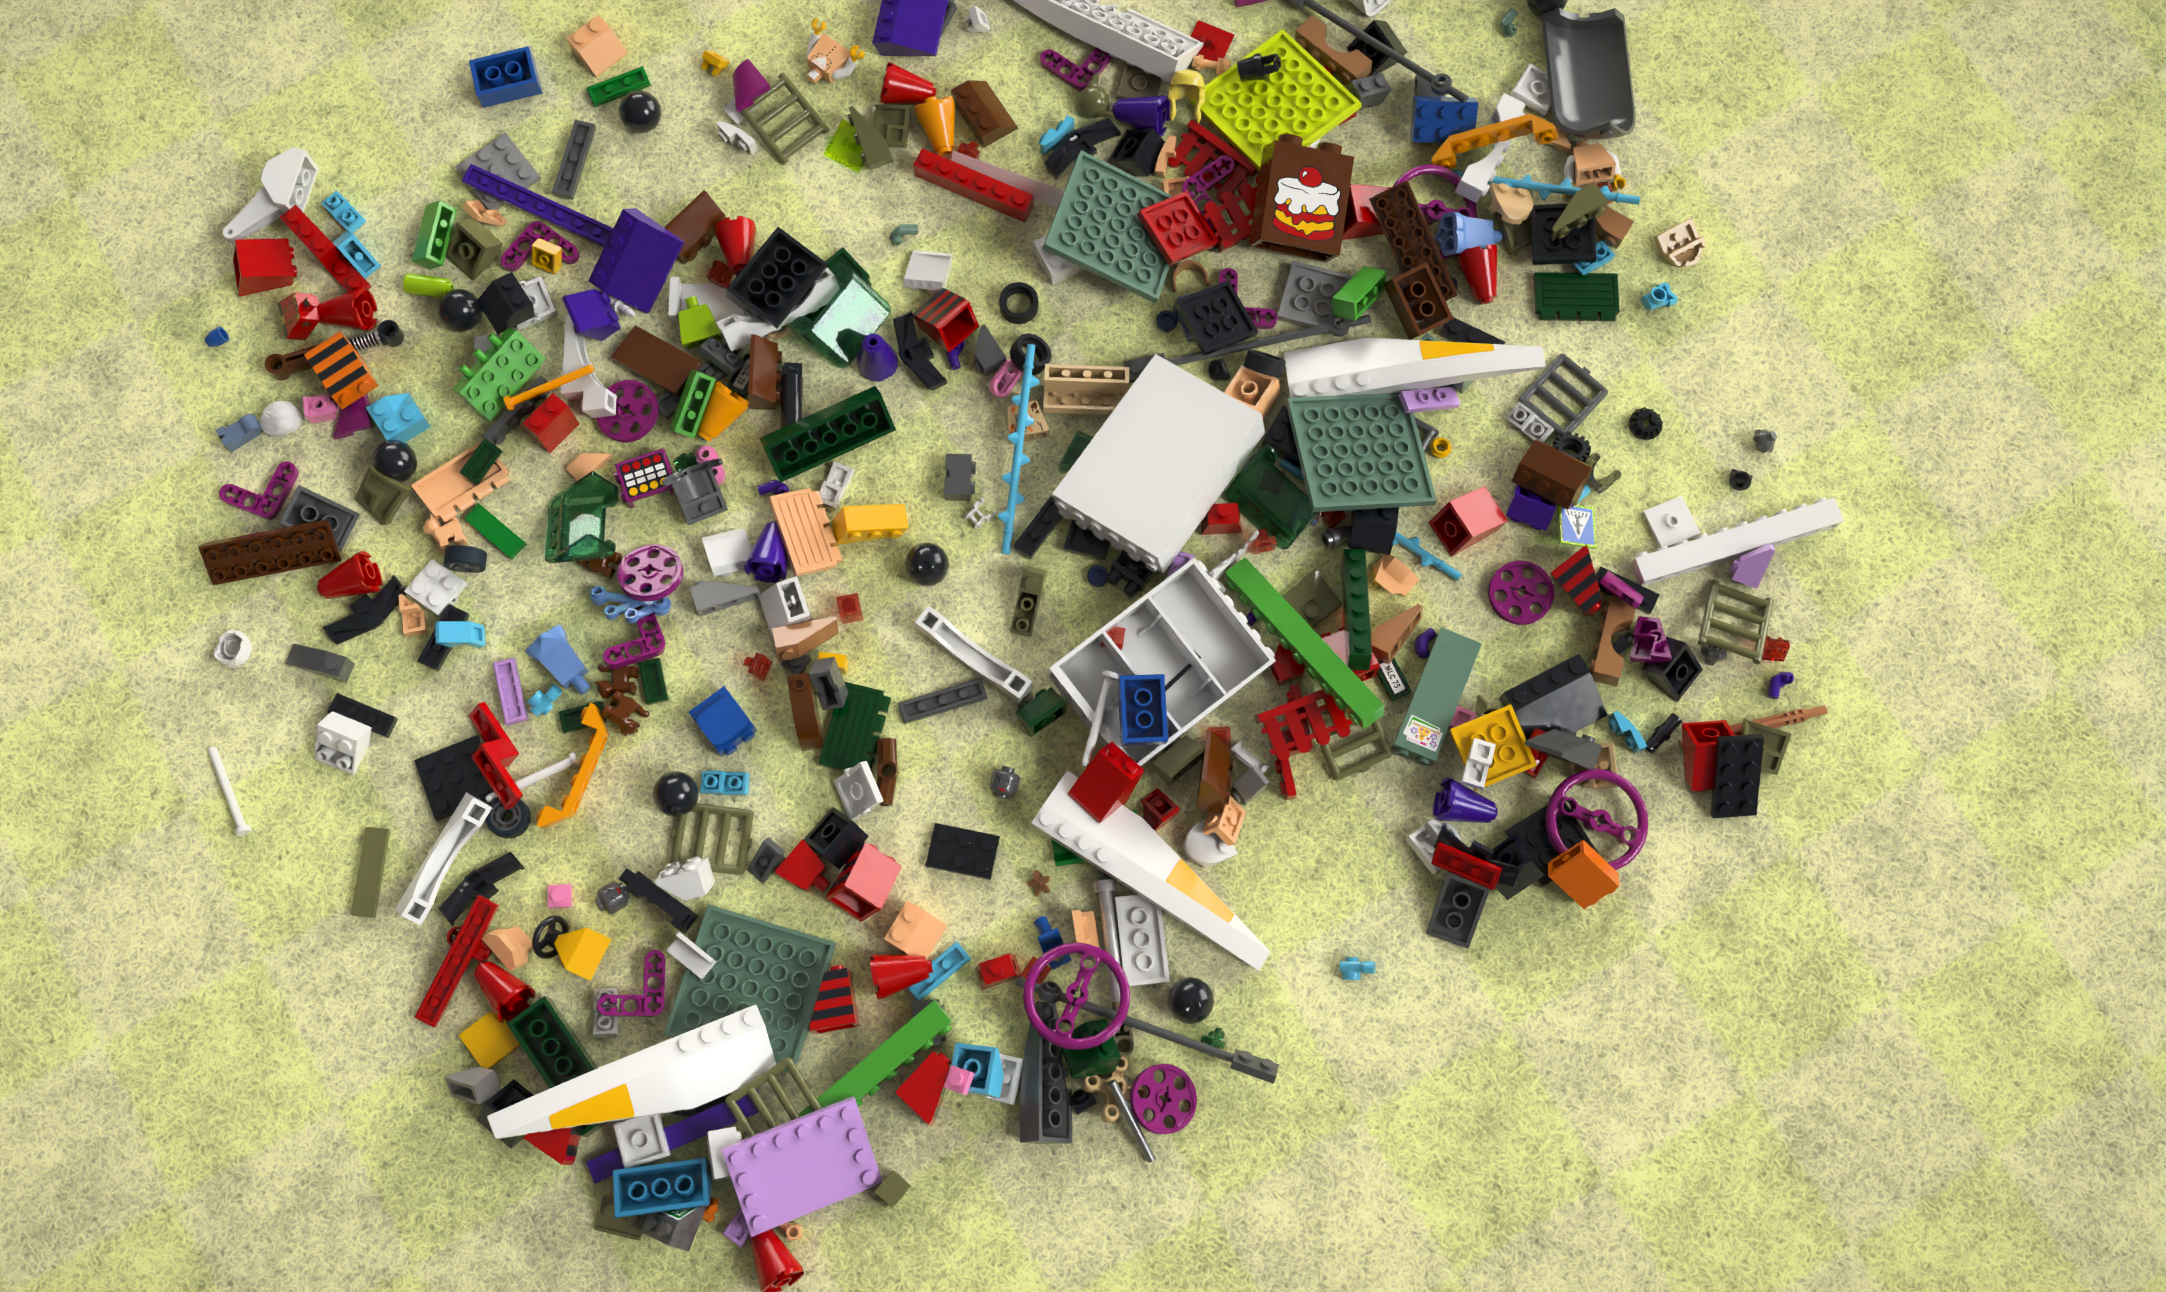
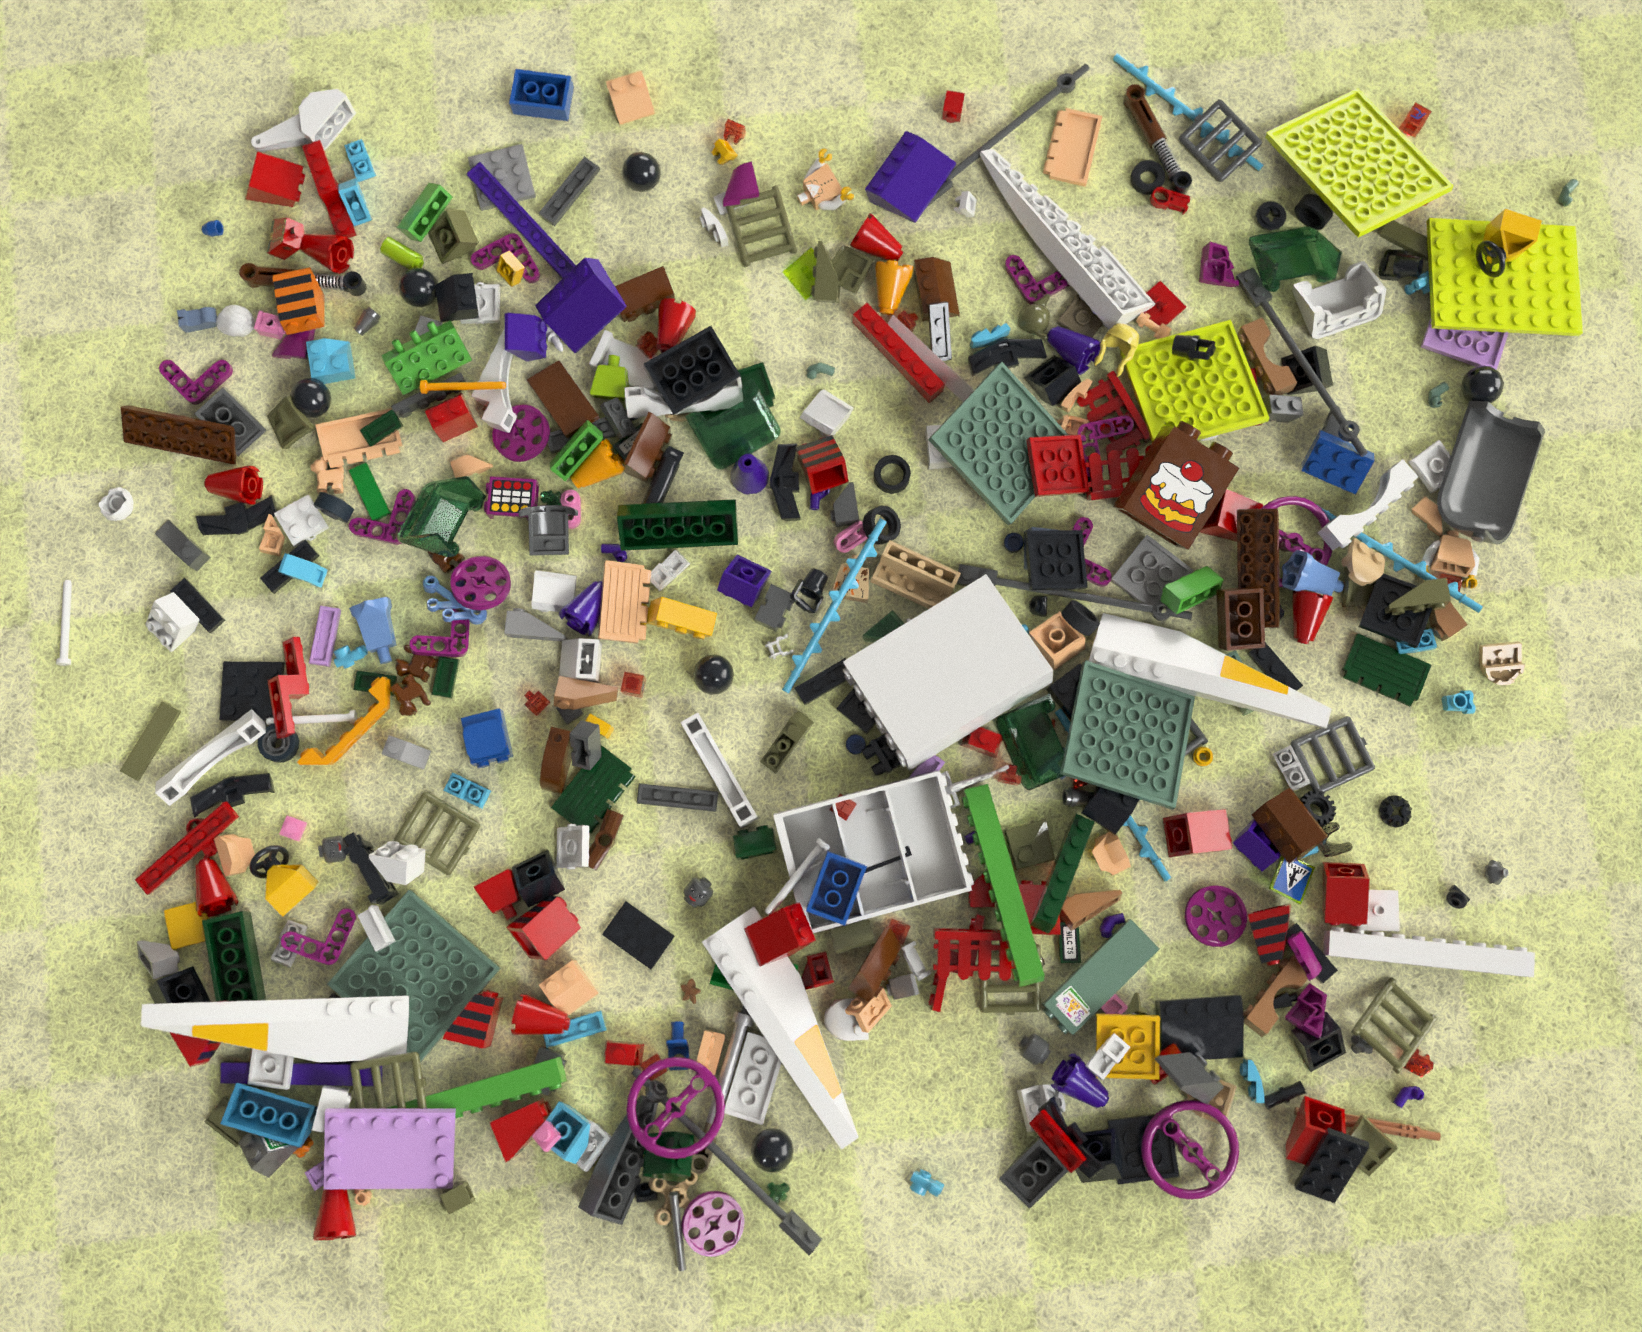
camera: 25 degrees right, 5 degrees up
light nougat slope [462,200,508,226] -> none
green tile [587,66,651,107] -> none
black piece [652,771,699,817] -> none
dark grey slope [747,837,786,883] -> none
medium nougat helmet [1172,260,1209,292] -> none
lavender plate [1398,387,1461,413] -> none
light orange slope [1431,113,1559,170] -> none
orange brick [1548,840,1619,909] -> none
lavender slope [1729,544,1775,589] -> none
none -> magenta beam [349,489,416,545]
none -> flat silver cone [353,307,381,336]
none -> light grey slope [381,735,431,769]
none -> dark purple slope [717,554,772,607]
none -> clear red tile [724,119,746,145]
none -> black piece [790,568,828,613]
none -> plate [928,301,952,361]
none -> dark grey head [1019,1034,1051,1065]
none -> red slope [1323,862,1370,926]

